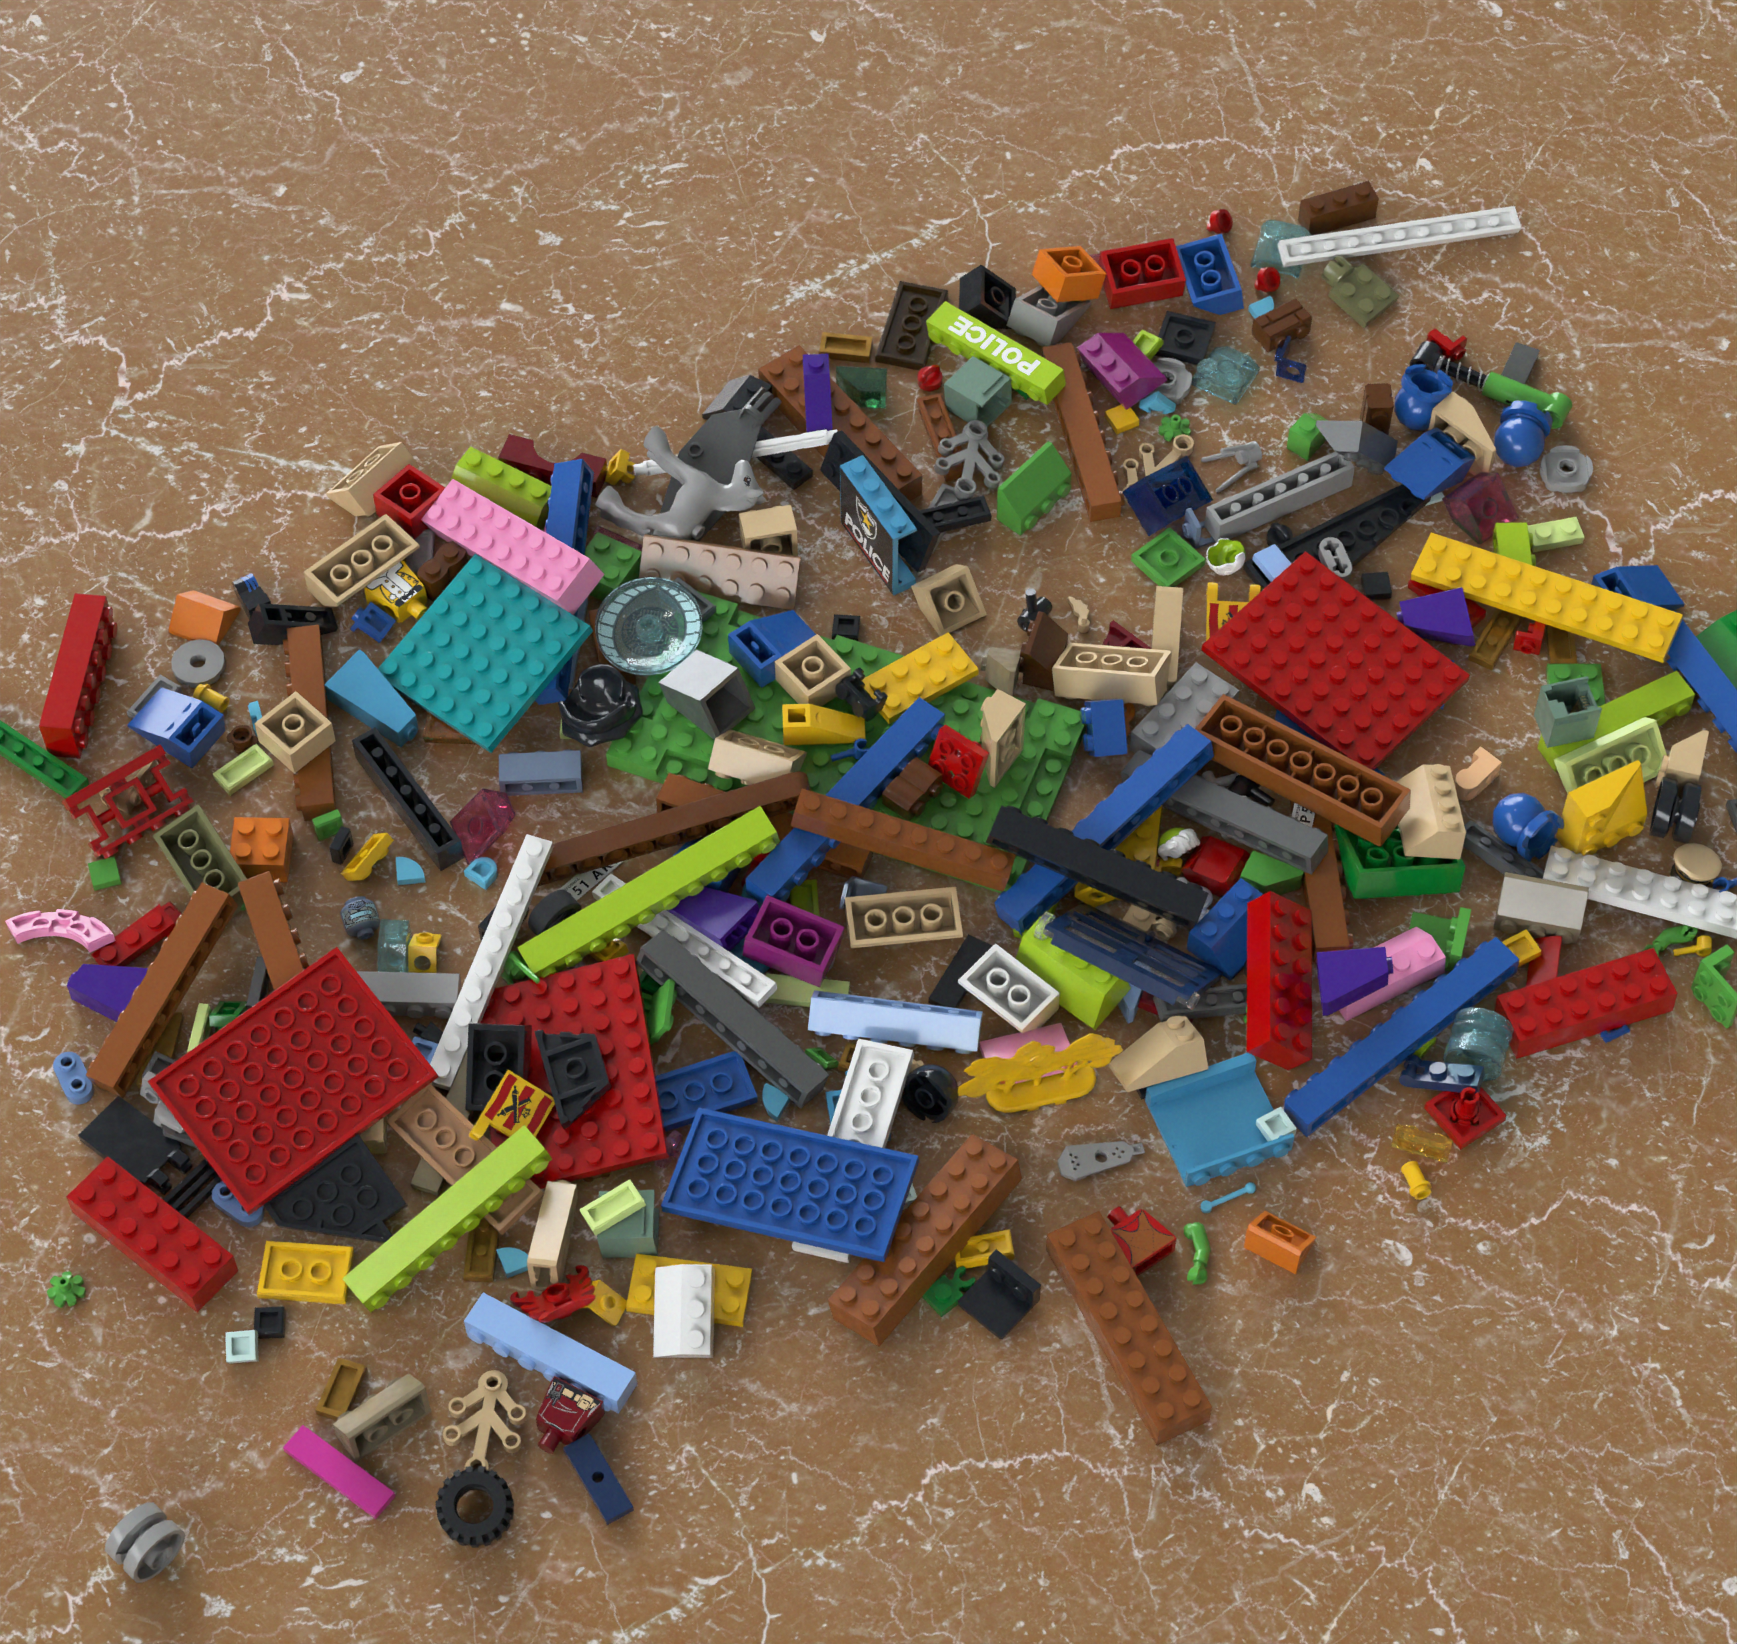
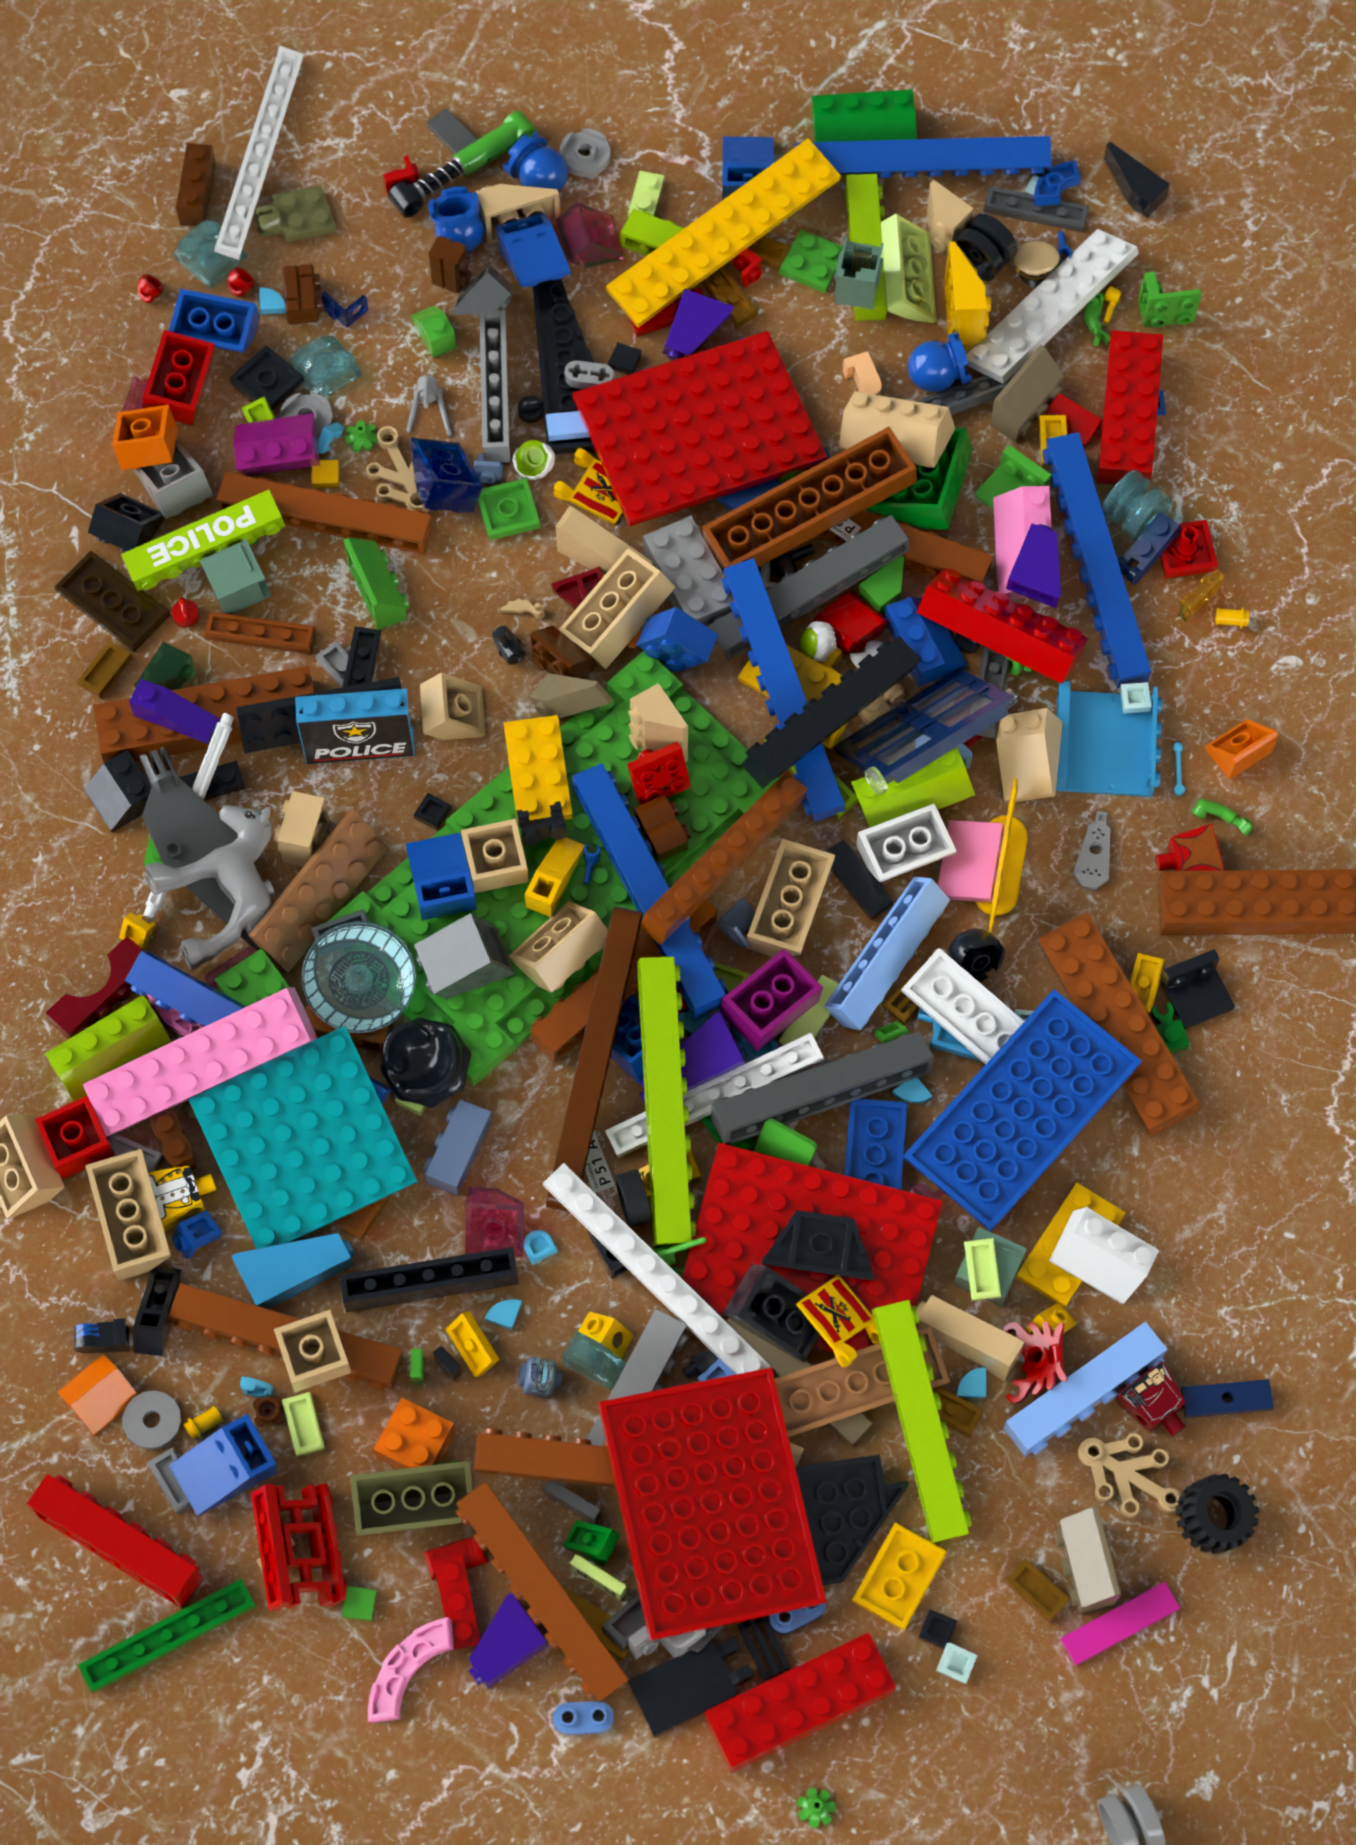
camera: 65 degrees left, 10 degrees up
light grey plant [934,420,1004,500] -> none

